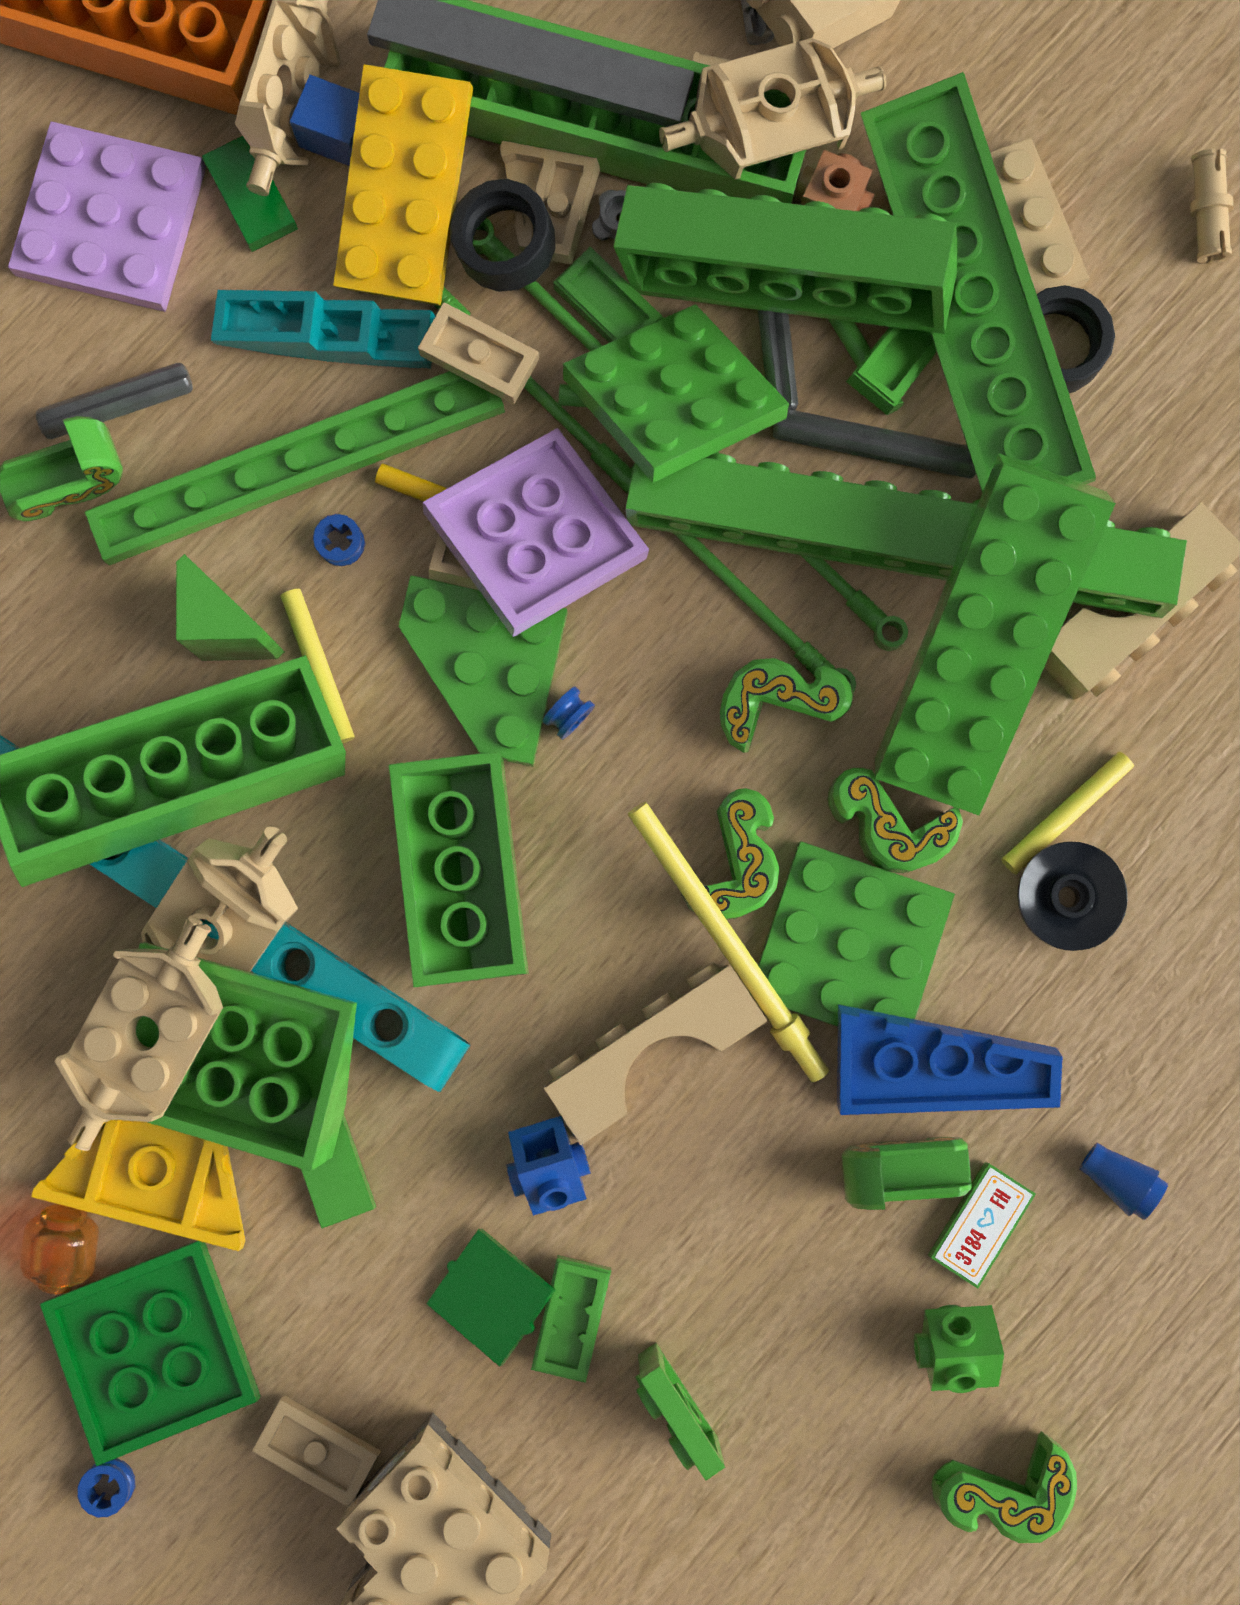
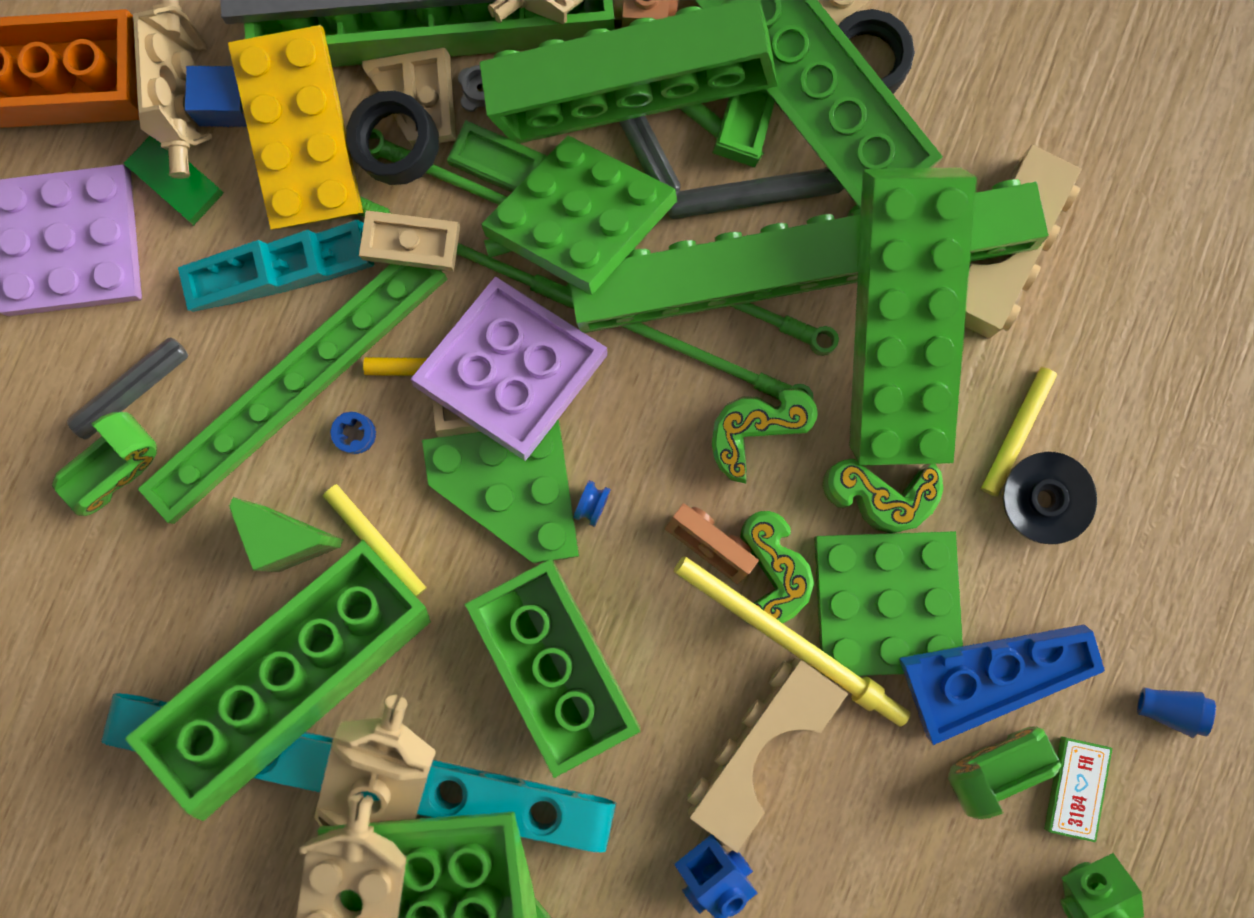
camera: 15 degrees left, 0 degrees up
none -> nougat plate [664,503,759,585]

